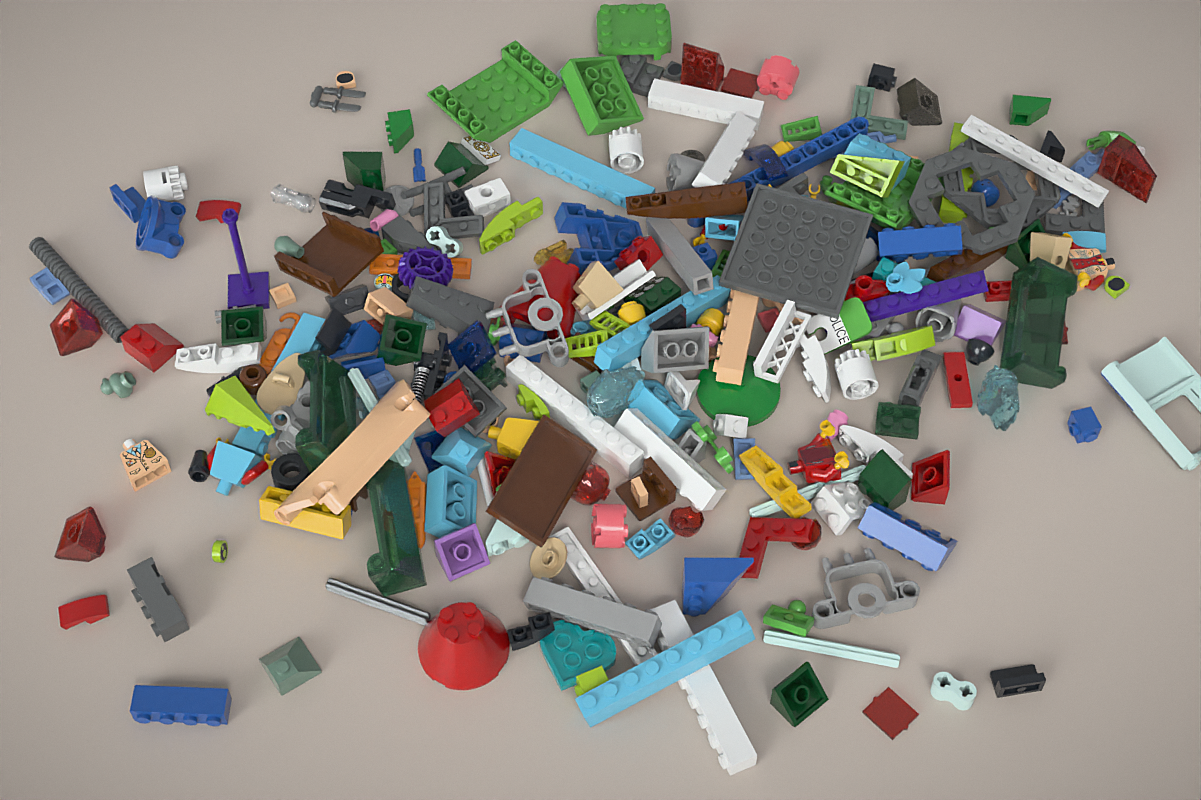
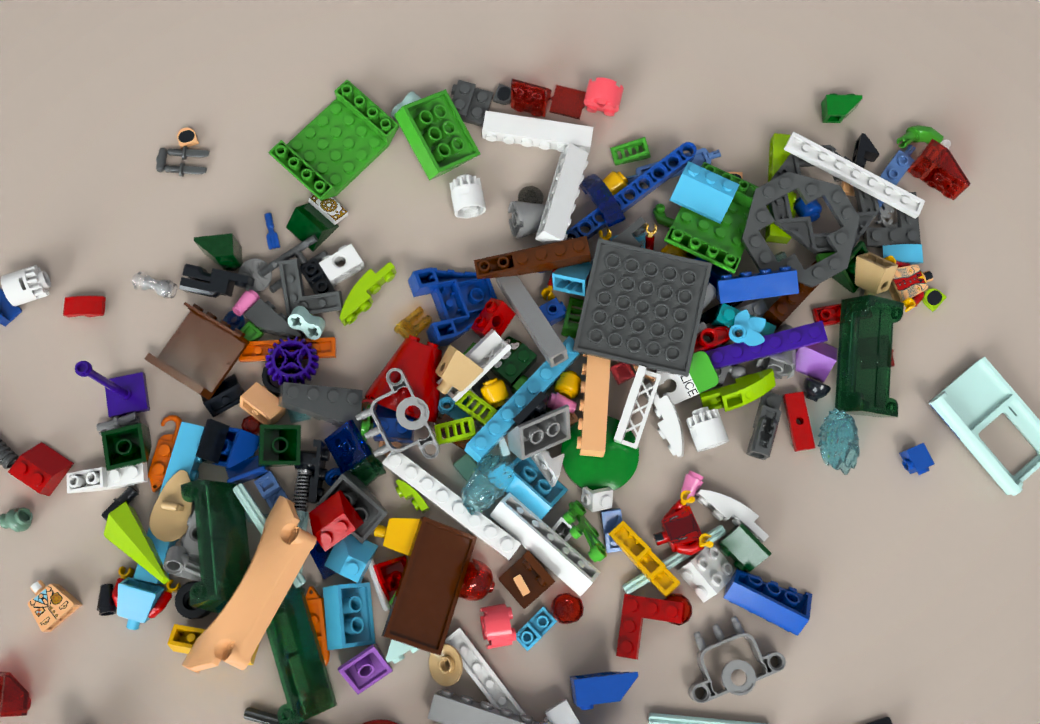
camera: 10 degrees left, 20 degrees up
blue piece [136,196,186,259] -> none
lime tile [212,540,228,563] -> none
reddish brown head [239,364,267,395] -> none
light nougat tile [269,283,297,309] -> none
sand green cone [274,236,304,259] -> none
tile [374,273,393,291] -> none
green slope [385,109,414,154] -> none
medium azure brick [509,128,655,209] -> none
bright green plate [596,3,672,60] -> none
bright green plate [763,600,814,637] -> none
lime wedge [830,154,905,198] -> none
sand green plate [850,85,908,140] -> none
black brick [867,63,897,92] -> none
clear green bracket [875,402,921,440] -> none
clear smoke slope [897,78,942,126] -> none
red slope [911,450,950,505] -> none

